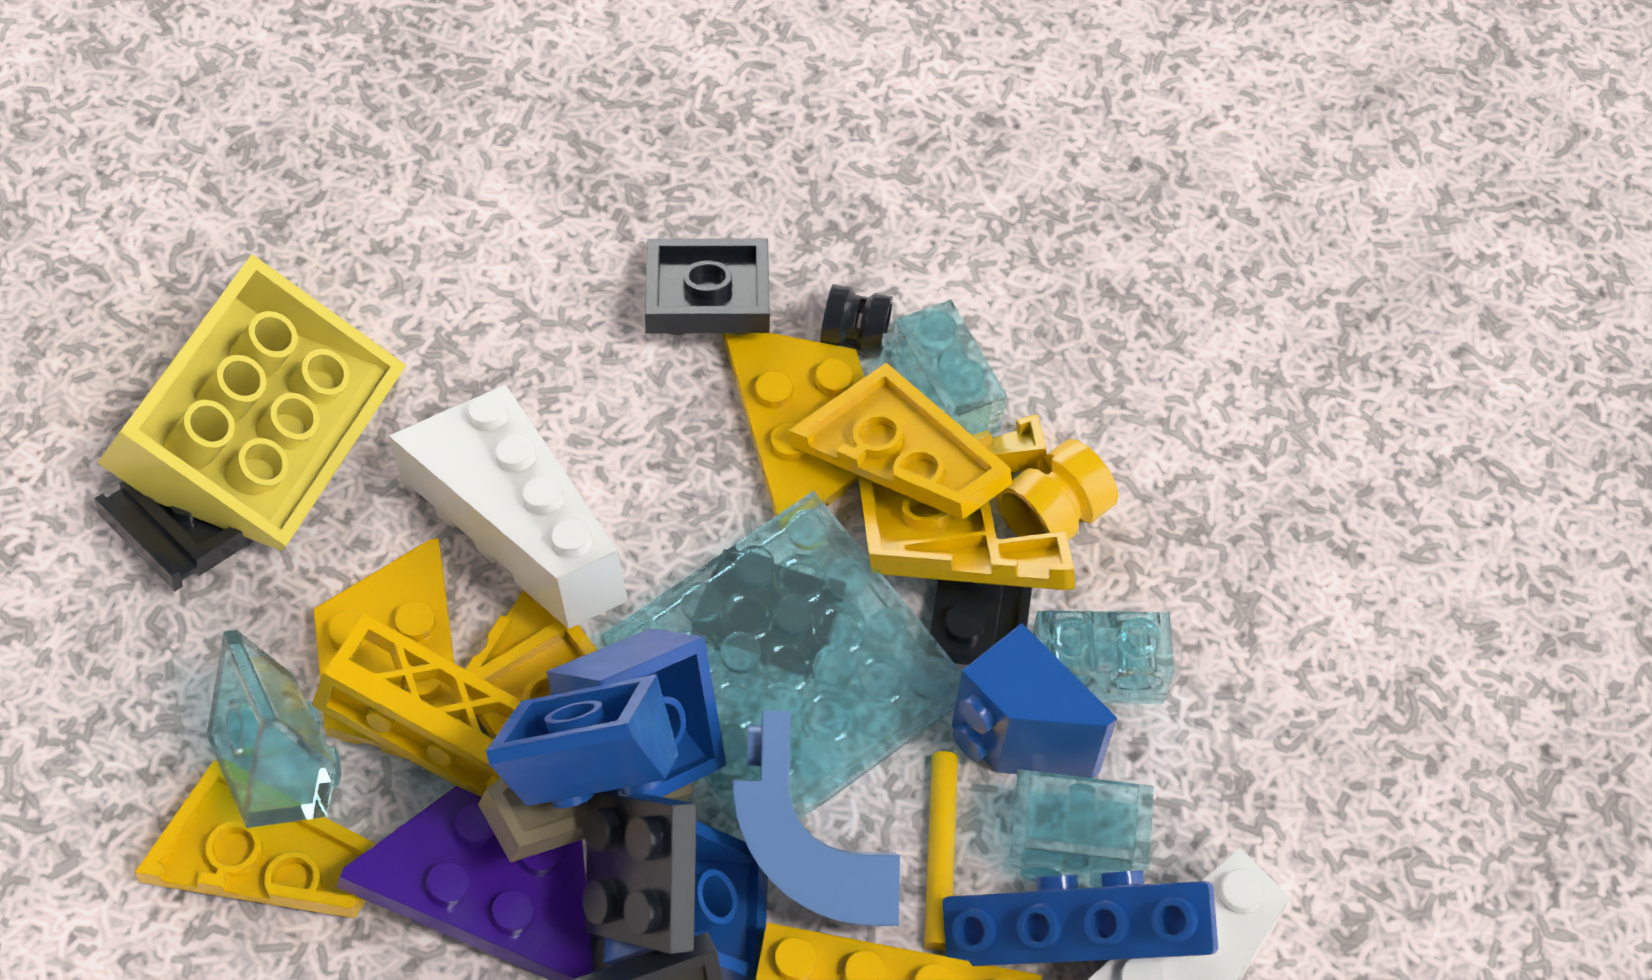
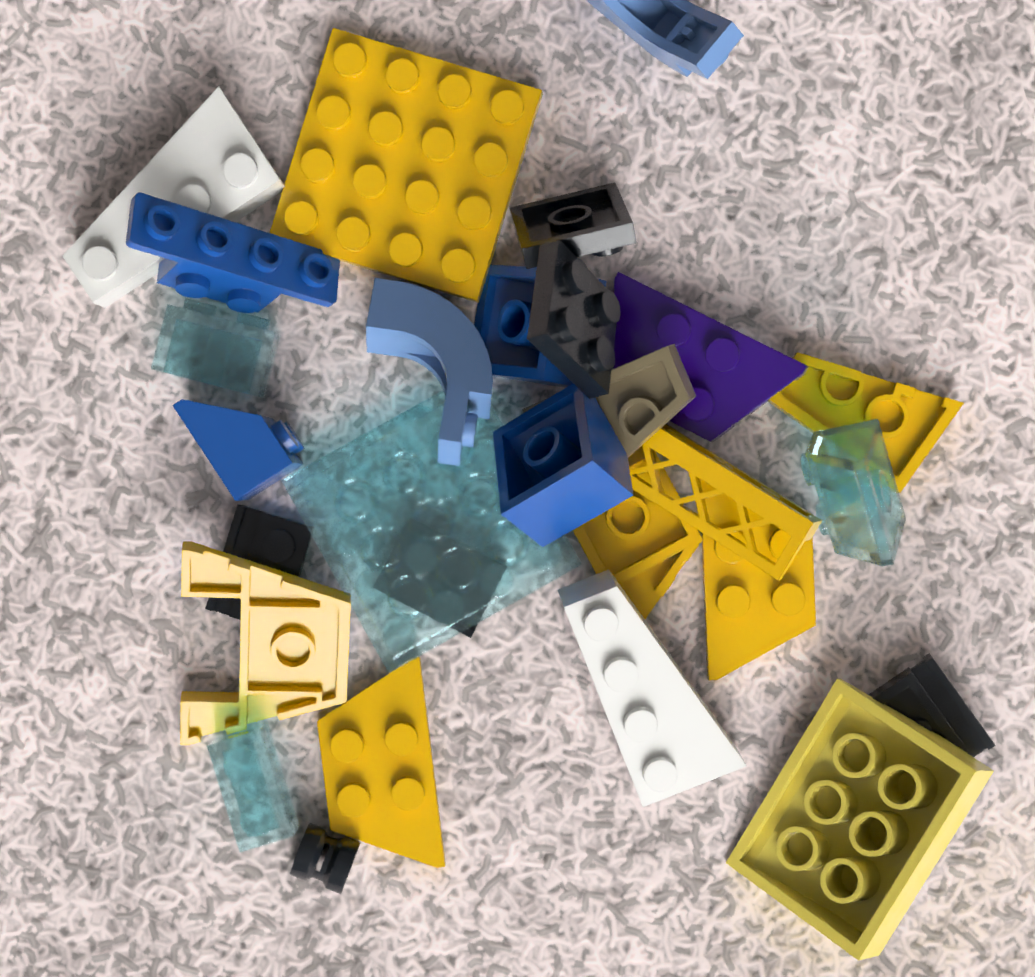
camera: 165 degrees left, 30 degrees up
blue slope [486,674,678,809] -> none
plate [645,238,770,335] -> none
yellow wing [788,363,1012,520] -> none
yellow bar [924,751,958,950] -> none
yellow wheel [996,439,1119,541] -> none
clear light blue brick [1032,611,1175,704] -> none

